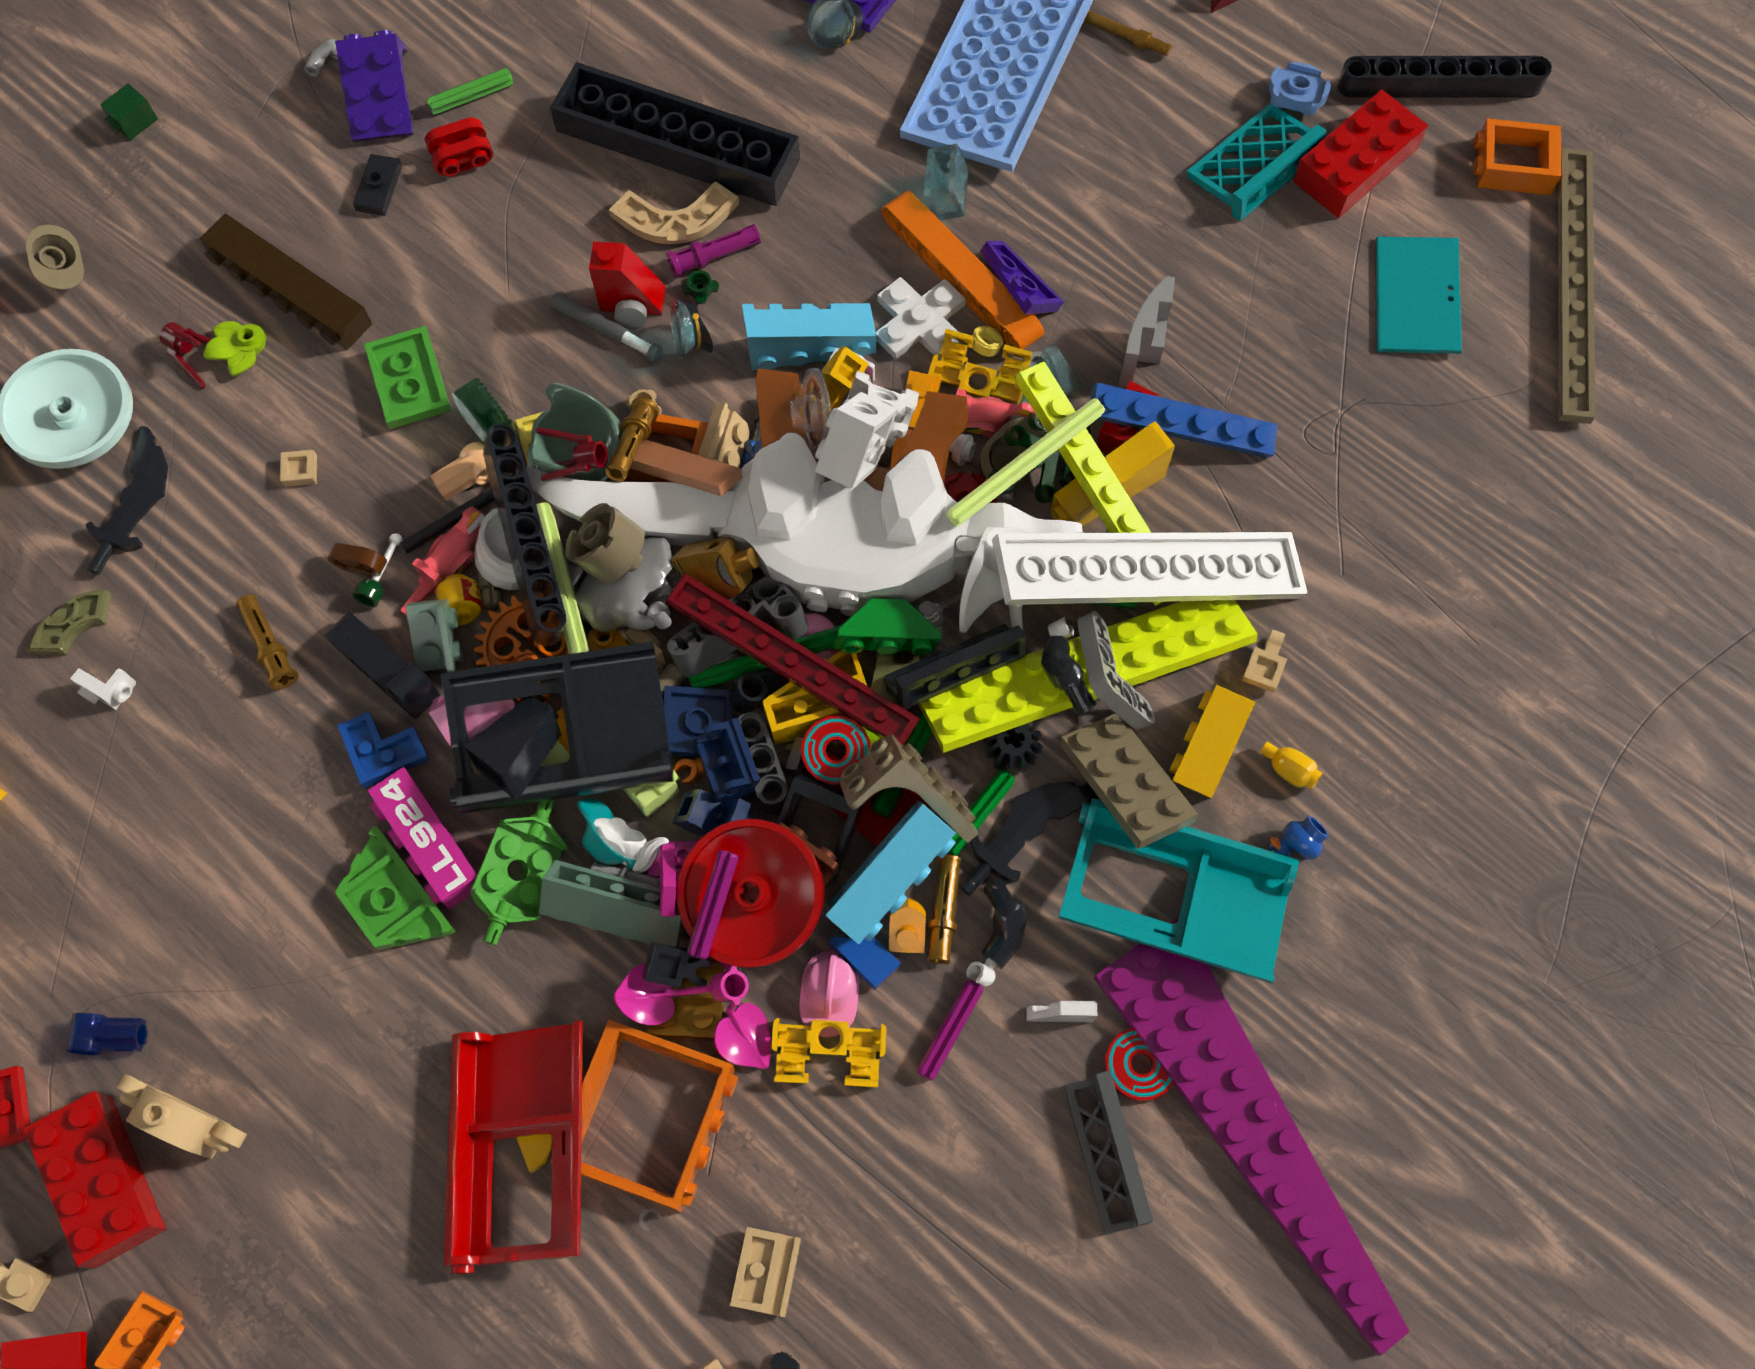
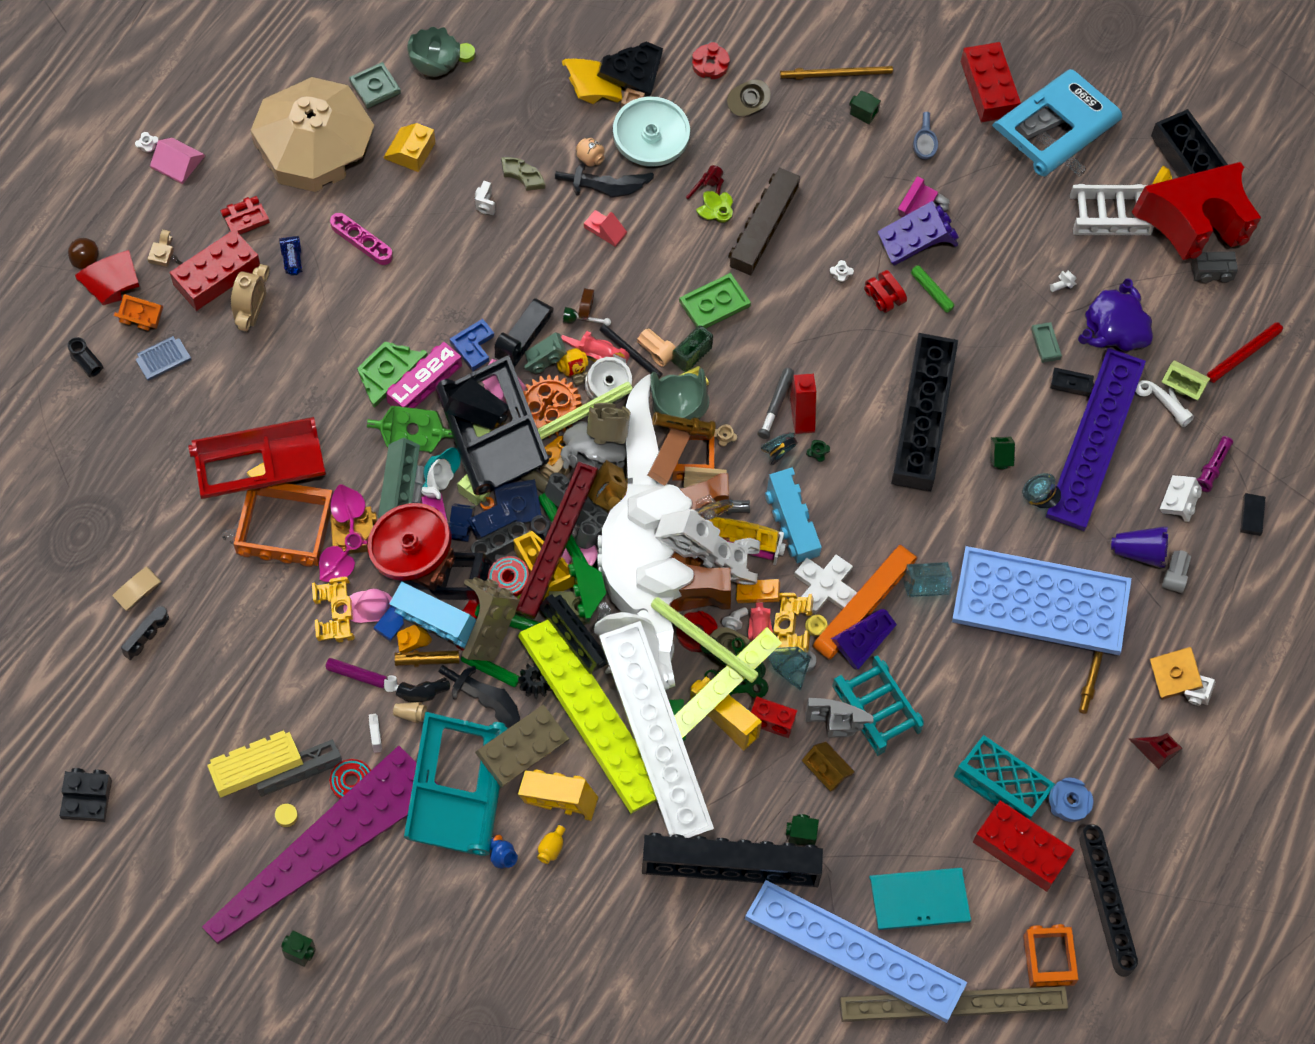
camera: 75 degrees right, 5 degrees down
pearl gold pin [236,594,299,690] -> none
tan tile [280,450,317,487] -> none
black plate [353,154,402,216] -> none
black beam [483,424,567,646] -> none
dark red plant [536,427,608,481] -> none
tan plate [609,181,740,244] -> none
light grey tile [614,299,647,328] -> none
black plate [642,941,713,988] -> none
dark pink plate [659,844,681,917] -> none
magenta pin [666,224,761,278] -> none
magenta axle [687,850,738,959] -> none
tan plate [730,1227,801,1318] -> none
black arm [1041,617,1097,715] -> none
light grey beam [1078,611,1155,731] -> none
blue plate [1091,383,1278,458] -> none
tan plate [1242,629,1287,693] -> none
none -> sand blue window [135,336,191,381]
none -> light yellow hinge [207,730,303,798]
none -> light yellow tile [275,804,298,827]
none -> dark green brick [281,931,316,967]
none -> dark pink beam [330,213,393,265]
none -> tan cone [393,702,427,724]
none -> light nougat head [576,138,605,167]
none -> coral slope [584,210,627,247]
none -> black brick [642,833,823,888]
none -> light blue plate [745,880,967,1023]
none -> pearl gold bar [780,66,893,80]
none -> dark green brick [785,814,819,846]
none -> pearl gold panel [802,741,854,792]
none -> white plate [830,260,854,282]
none -> teal fence [832,655,924,756]
none -> dark pink panel [898,176,938,217]
none -> sand blue piece [913,112,938,160]
none -> dark green brick [990,437,1015,469]

